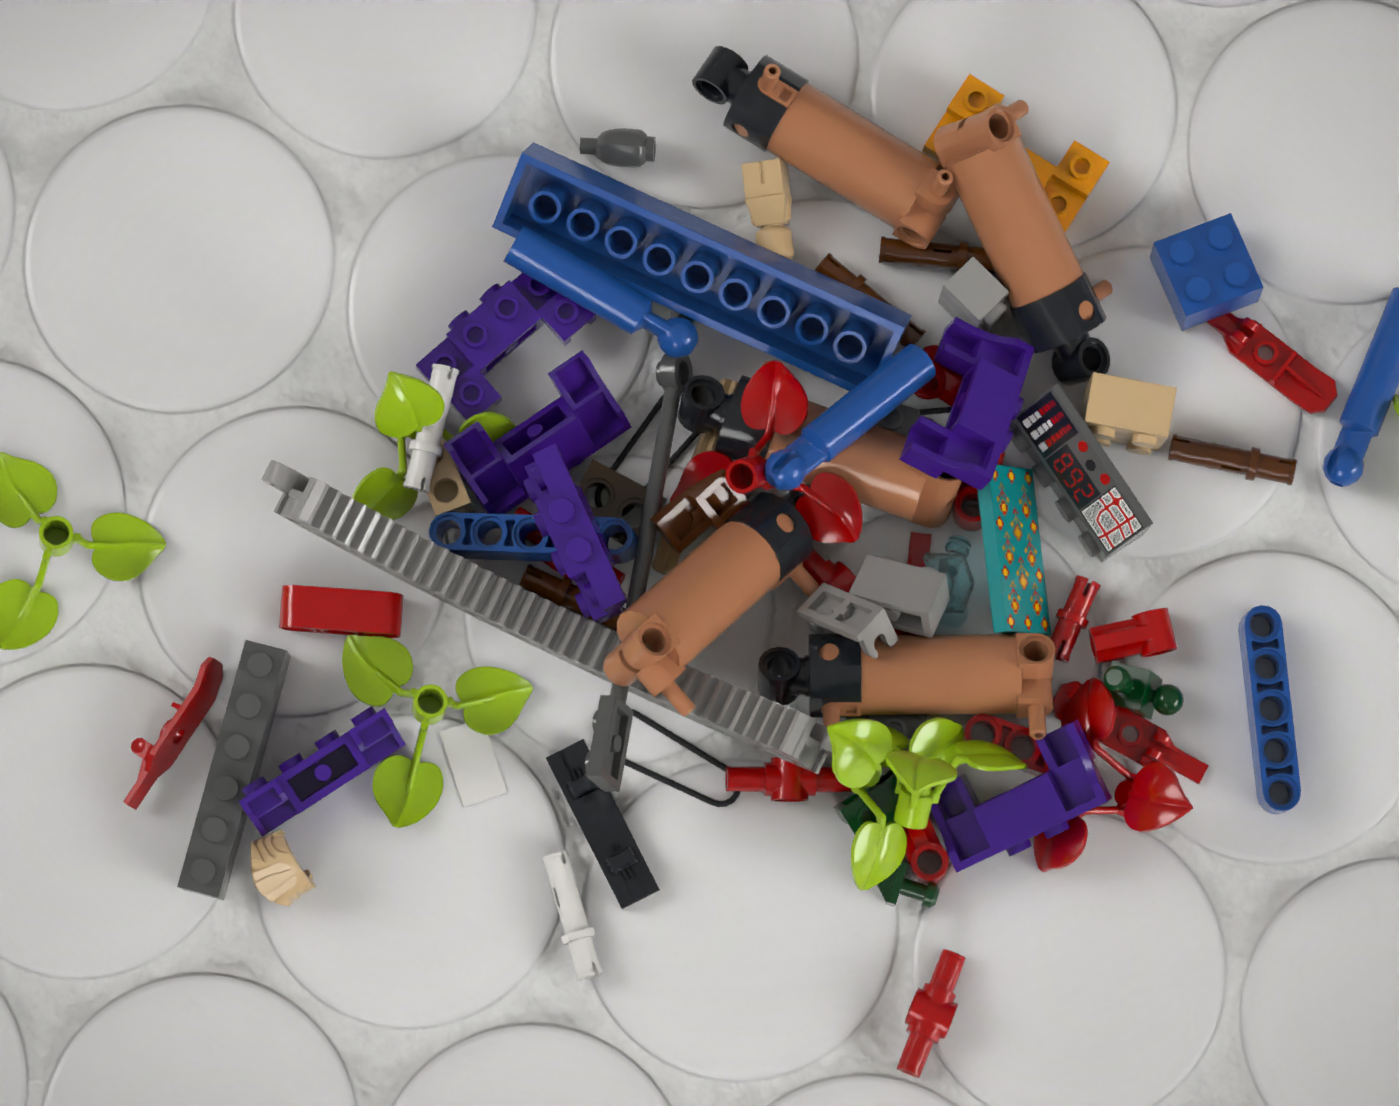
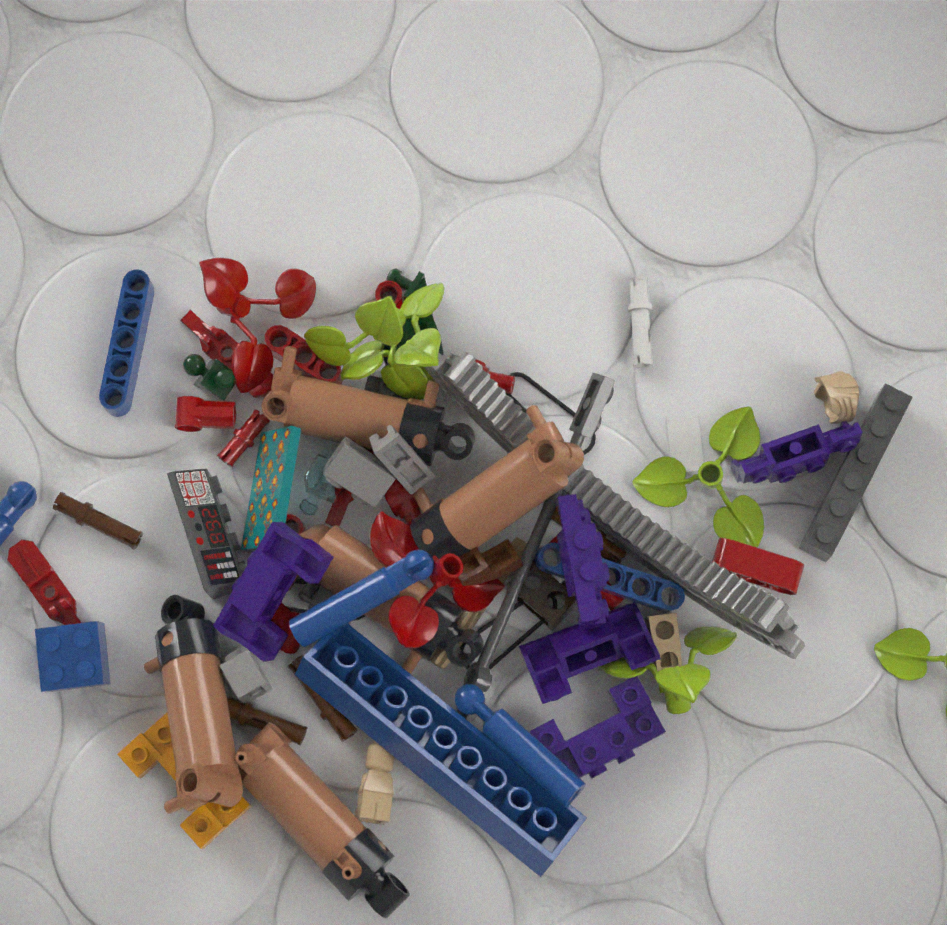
camera: 160 degrees left, 5 degrees down
red piece [123,657,223,810] -> none
white pin [403,364,459,493] -> none
black hinge [546,739,660,910] -> none
dark grey plant [580,128,656,168] -> none
red pin [896,949,966,1078] -> none
dark purple bracket [931,719,1112,873] -> none
tan brick [1080,372,1177,455] -> none

